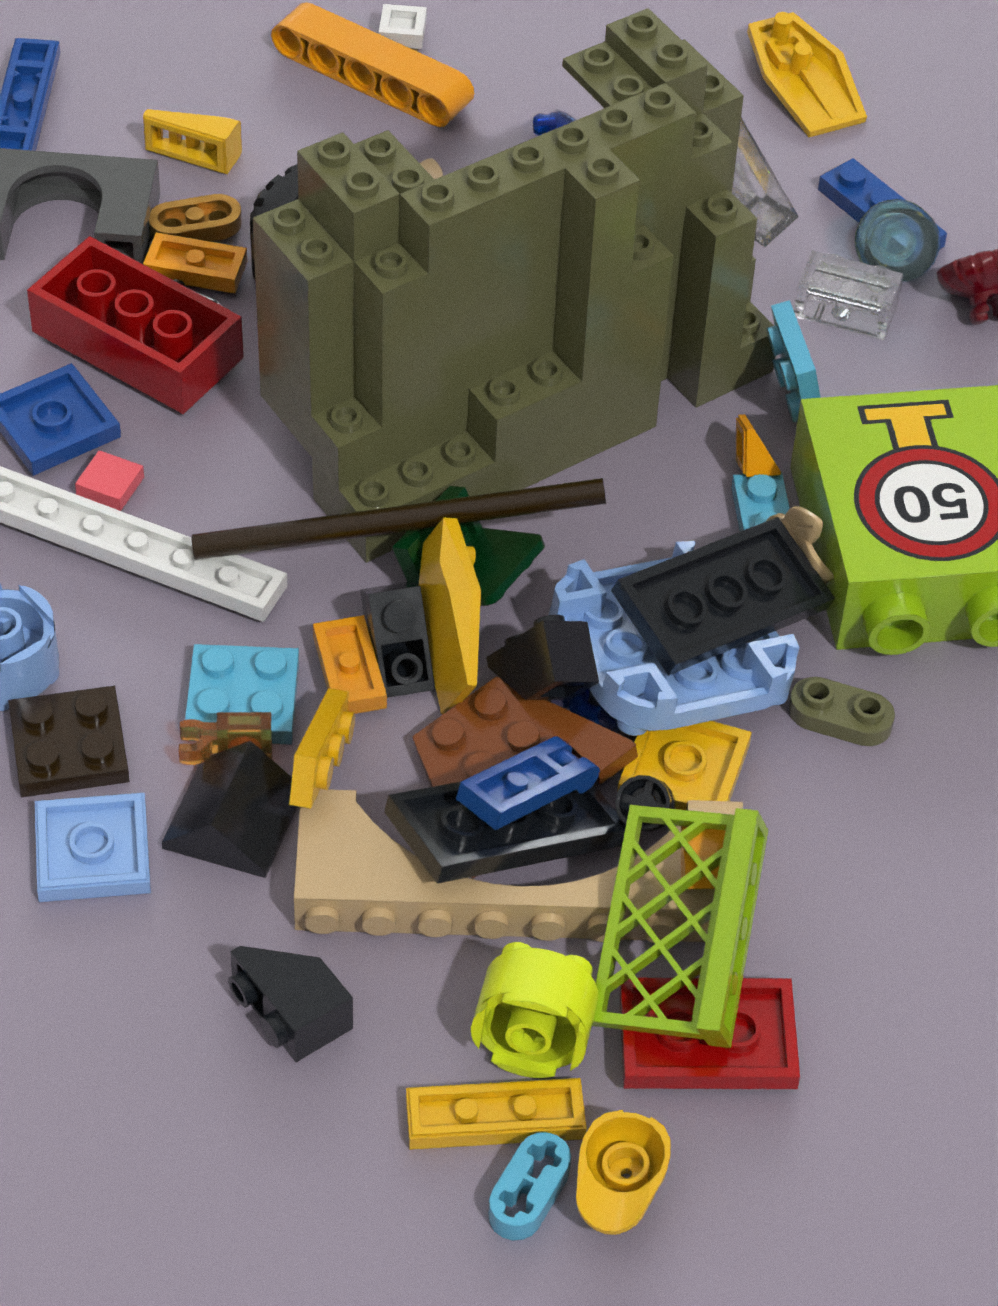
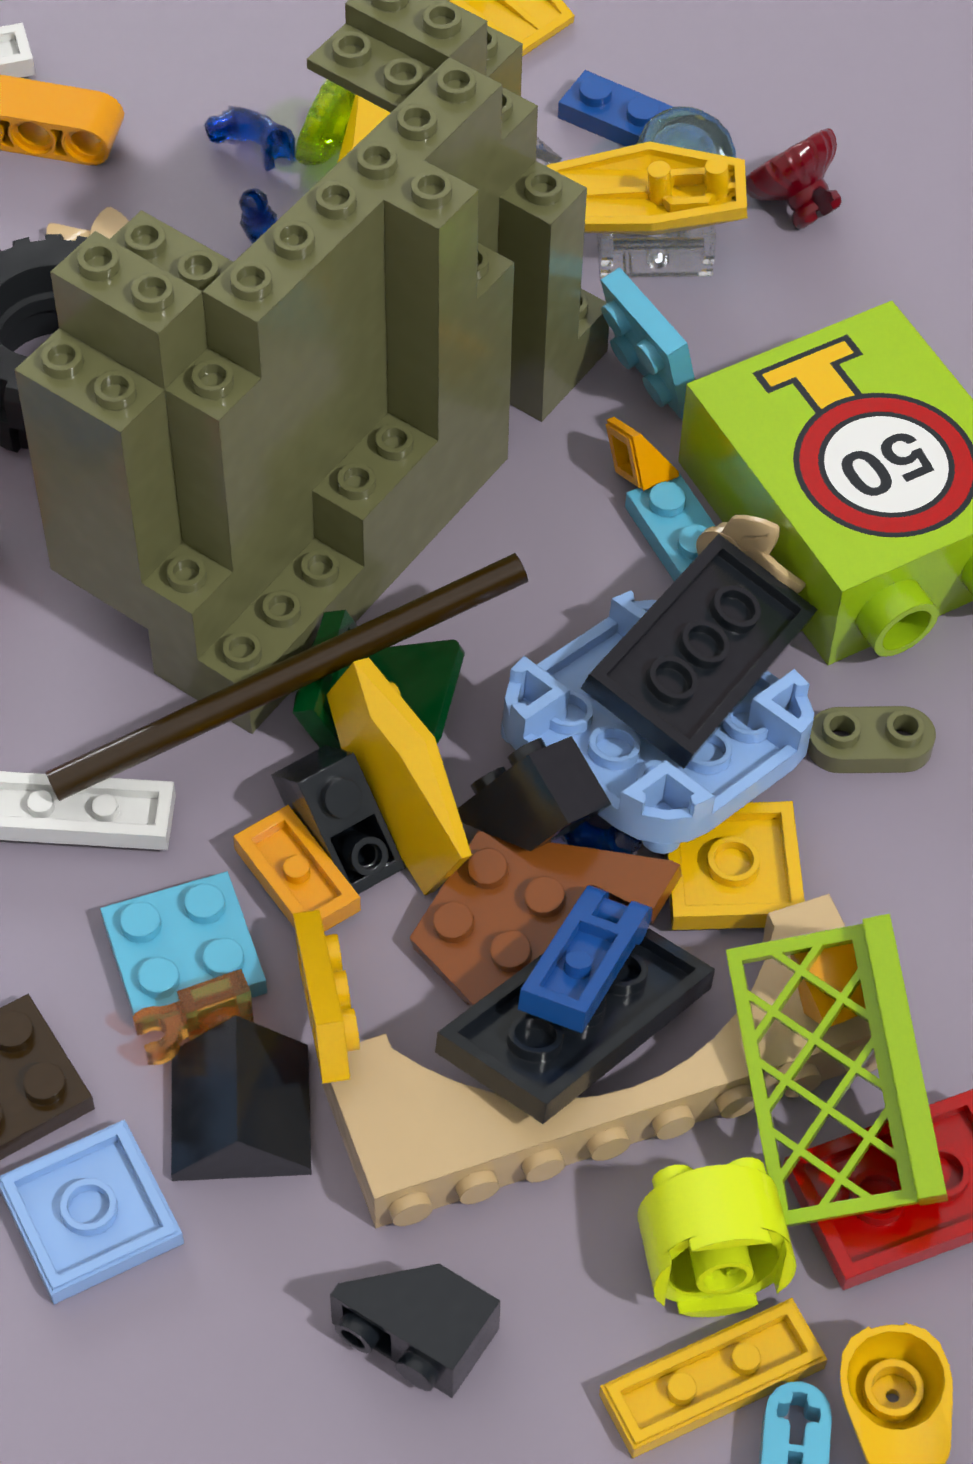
camera: 20 degrees left, 5 degrees up
black wheel [615,775,676,832] -> none
none -> yellow piece [547,141,747,235]

